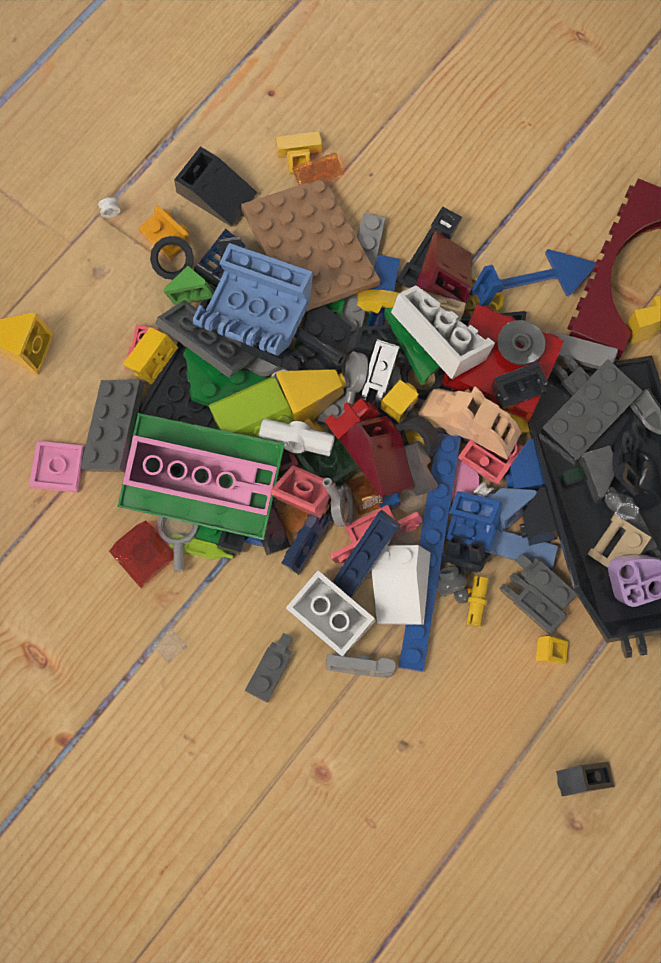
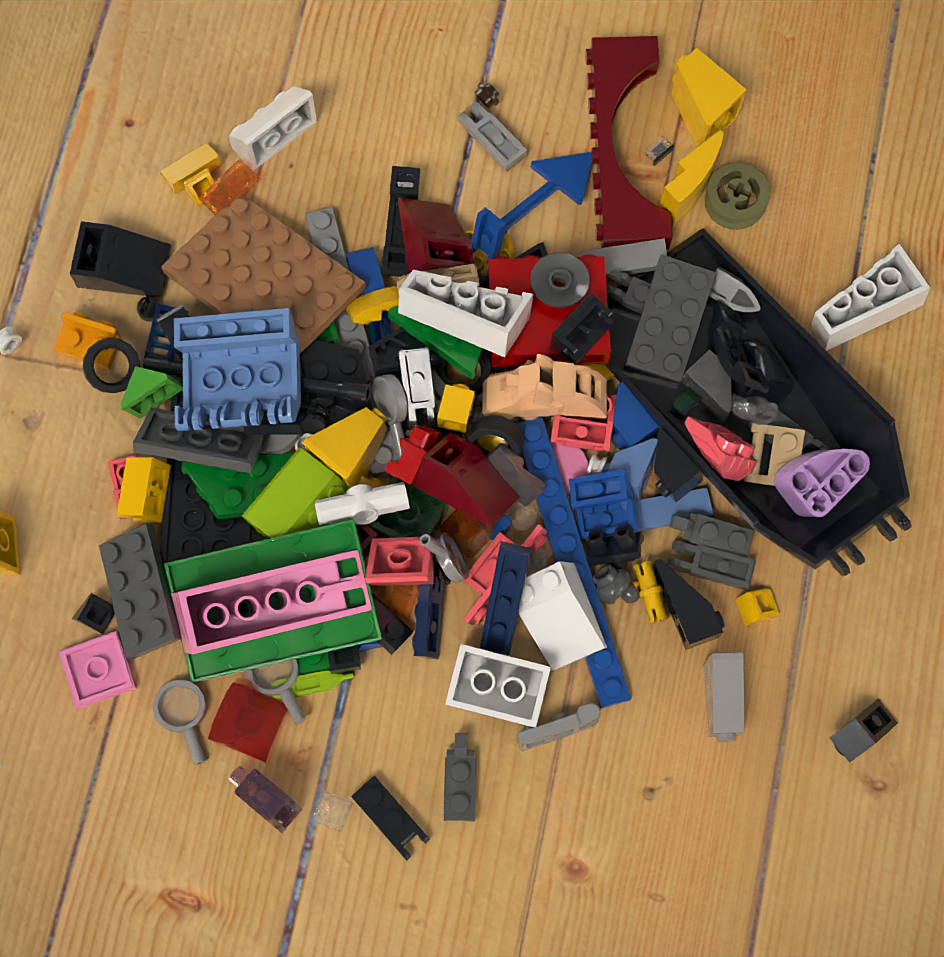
camera: 25 degrees left, 0 degrees up
none -> black slope [72,593,115,634]
none -> black hinge [137,296,161,322]
none -> piece [153,680,207,765]
none -> white slope [228,86,317,171]
none -> torso [229,766,302,833]
none -> black hinge [351,775,430,861]
none -> light grey hinge [457,102,527,172]
none -> dark brown plate [474,83,499,109]
none -> clear piece [643,136,675,166]
none -> black slope [652,559,725,650]
none -> coral slope [685,417,757,481]
none -> light grey slope [703,652,744,742]

